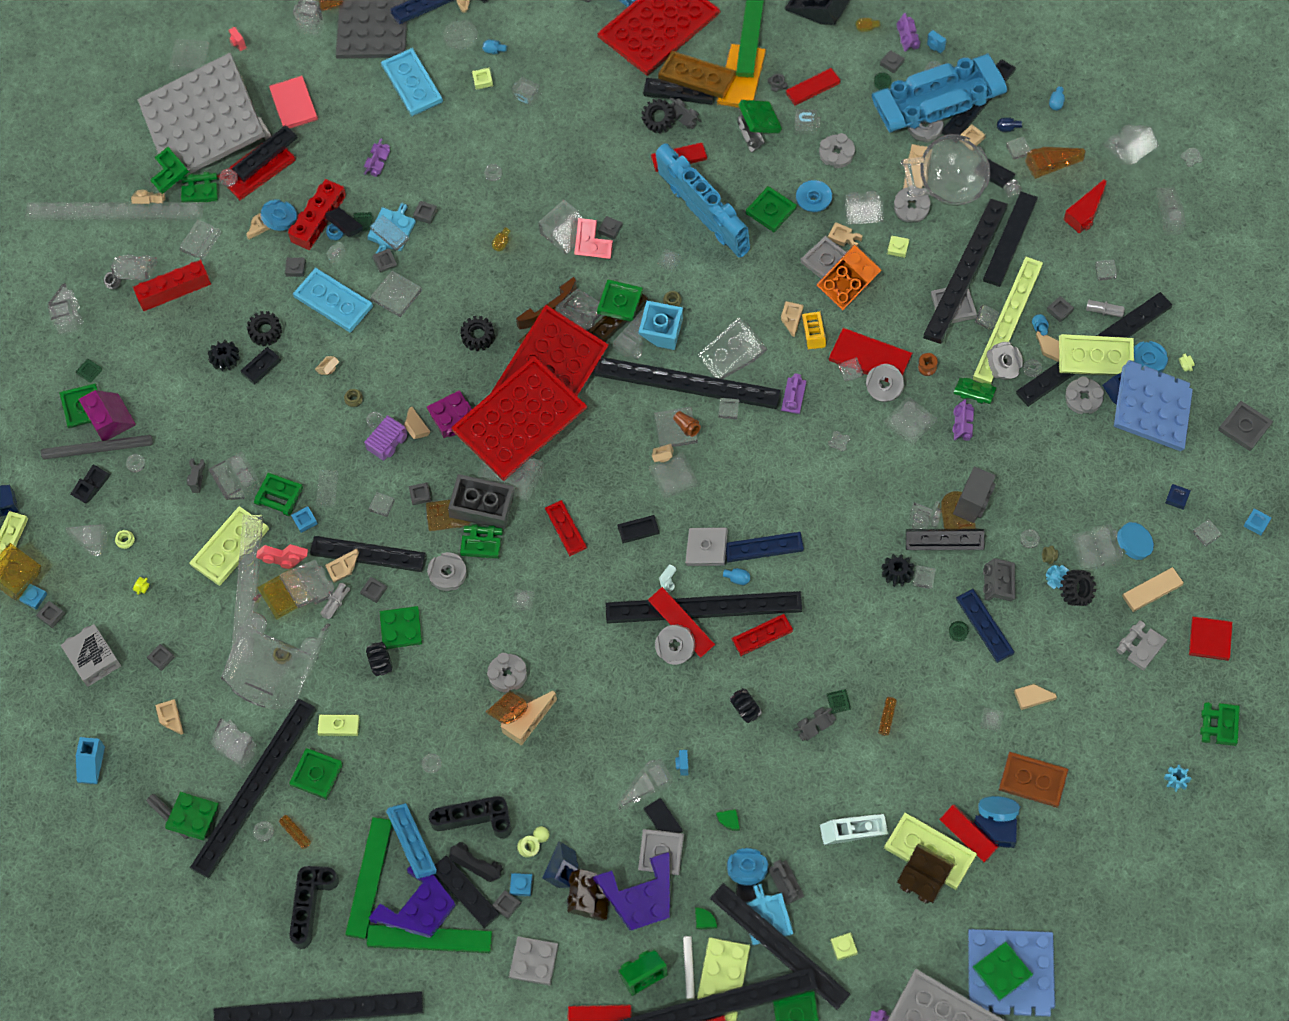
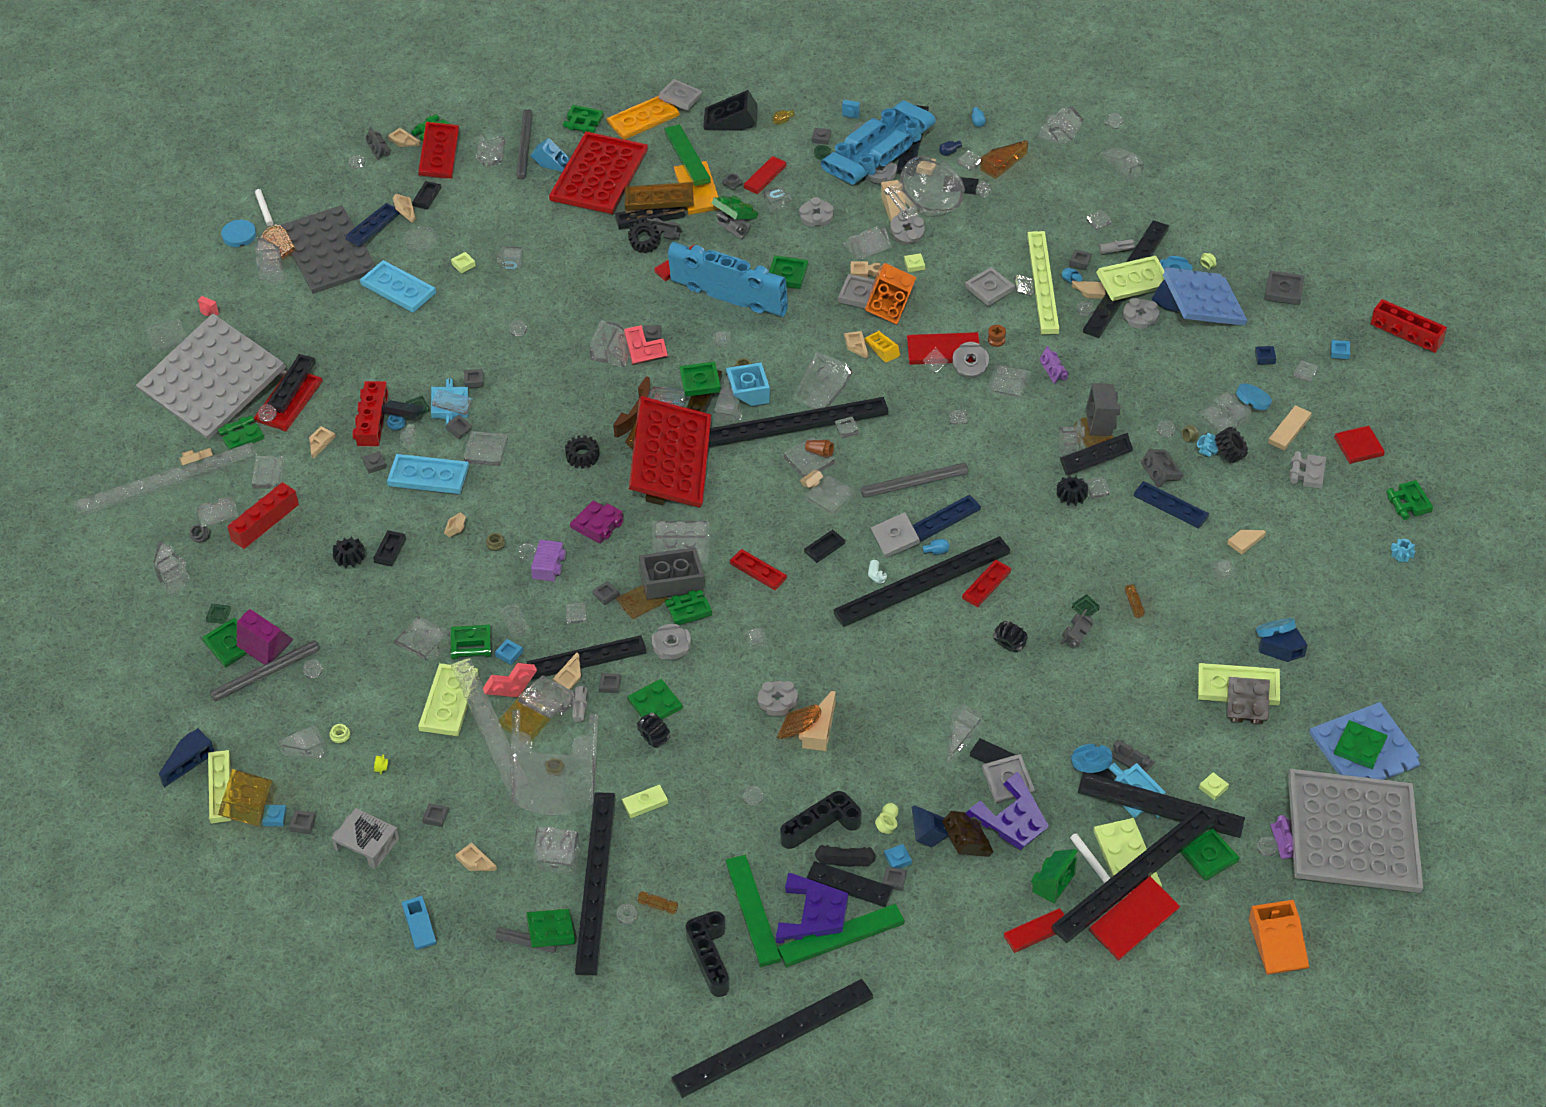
camera: 30 degrees left, 15 degrees down
black slope [70,464,111,504] -> none
green plate [150,147,189,194] -> none
dark grey plate [187,458,205,493] -> none
black tyre [247,311,282,346] -> none
dark azure tile [261,200,297,231] -> none
coral tile [269,76,318,128] -> none
green plate [289,748,343,799] -> none
medium lavender hinge [364,138,390,177] -> none
dark azure tile [387,803,437,879] -> none
tan tile [404,407,430,439] -> none
red plate [451,356,587,481] -> none
dark azure cylinder [483,40,507,54] -> none
clear yellow cylinder [491,227,510,252] -> none
light grey plate [509,936,559,986] -> none
red tile [648,587,715,658] -> none
light grey plate [655,625,695,665] -> none
dark azure plate [675,750,689,776] -> none
green tile [695,908,717,930] -> none
green tile [716,809,740,831] -> none
medium lavender hinge [781,374,806,414] -> none
dark azure dish [796,180,832,212] -> none
light aqua slope [820,814,888,845] -> none
medium lavender hinge [897,13,920,52] -> none
black plate [923,199,1008,344] -> none
red tile [939,804,999,862] -> none
clear green tile [949,621,969,642] -> none
green plate [954,378,996,404] -> none
black tile [983,191,1038,287] -> none
light grey plate [987,342,1023,380] -> none
dark orange tile [999,752,1069,808] -> none
red slope [1064,179,1107,234] -> none
none -> dark grey axle [861,463,968,498]

